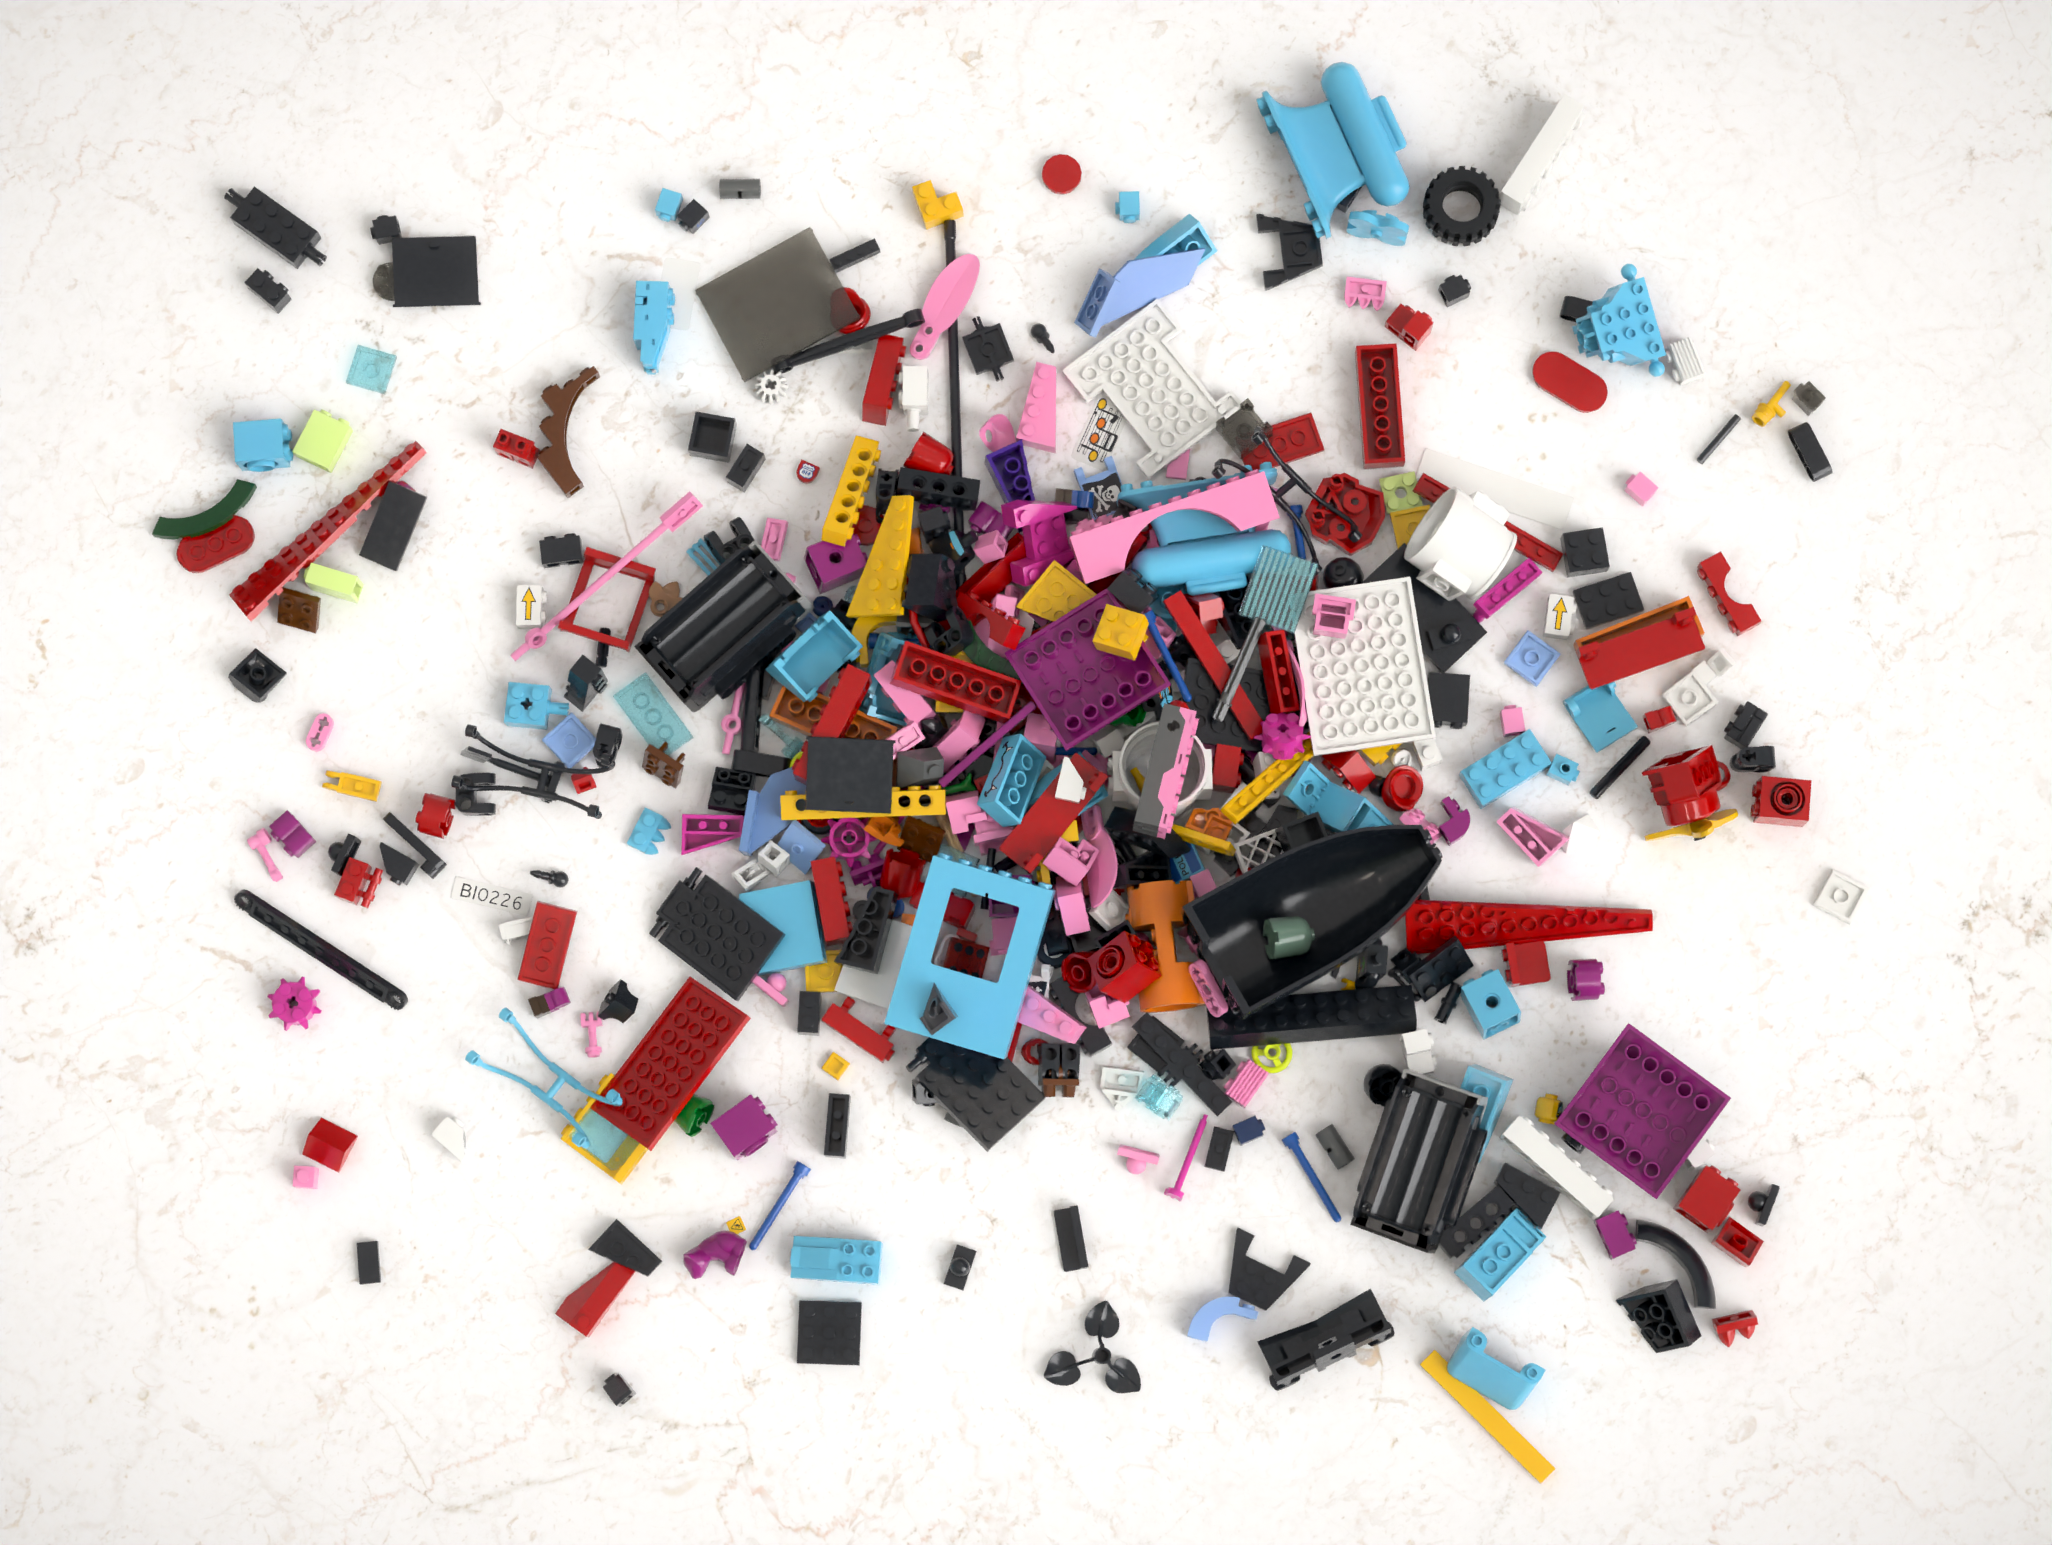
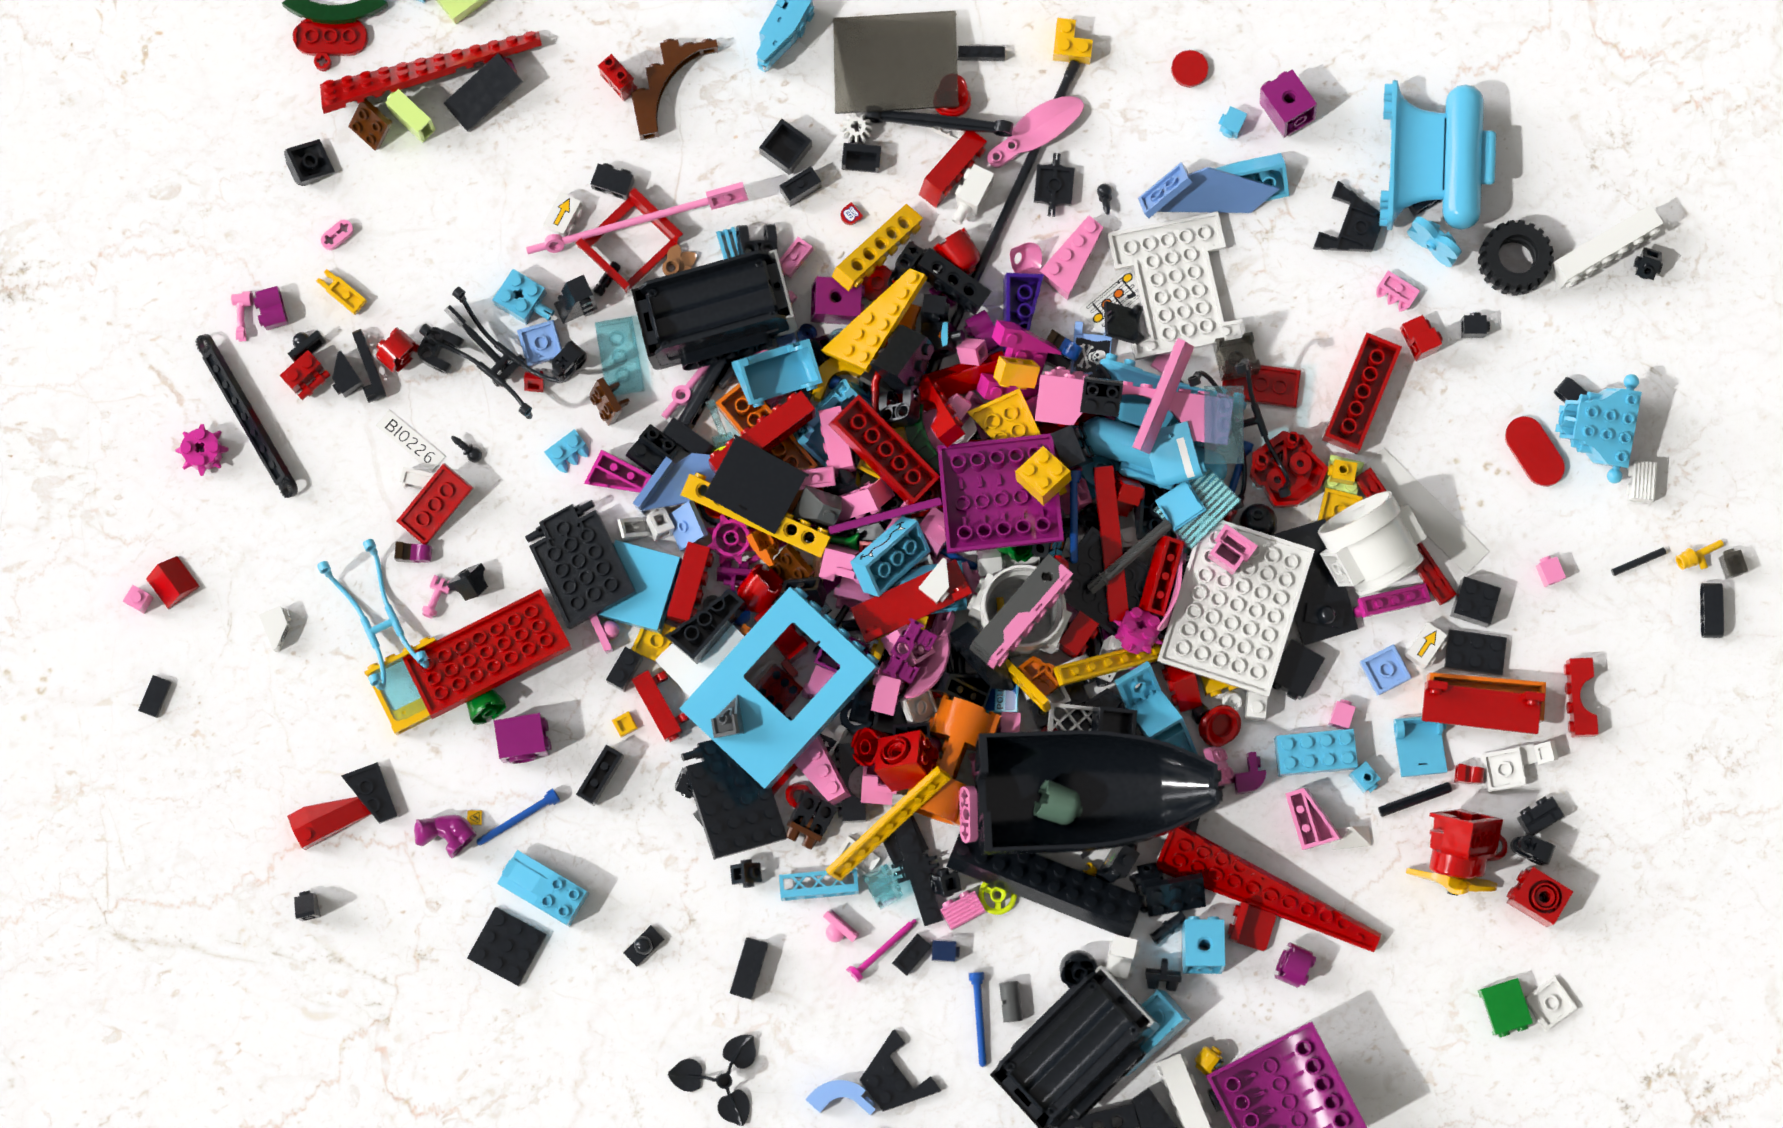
camera: 20 degrees right, 0 degrees up
none -> red bush [314,53,332,72]
none -> black brick [730,859,762,888]
none -> medium azure fence [779,868,859,901]
none -> black brick [781,577,827,607]
none -> yellow tile [826,766,951,881]
none -> black panel [842,143,881,173]
none -> magenta piece [881,618,937,684]
none -> yellow brick [993,356,1041,390]
none -> black brick [1080,376,1123,417]
none -> black piece [1104,301,1144,345]
none -> bright pink arch [1132,338,1194,454]
none -> black hips [1145,958,1182,991]
none -> medium azure door [1149,421,1207,488]
none -> medium azure piece [1155,481,1207,532]
none -> clear light blue tile [1204,386,1244,464]
none -> magenta brick [1259,69,1317,138]
none -> yellow brick [1327,459,1357,485]
none -> green panel [1477,978,1533,1038]
none -> black brick [1633,247,1663,280]

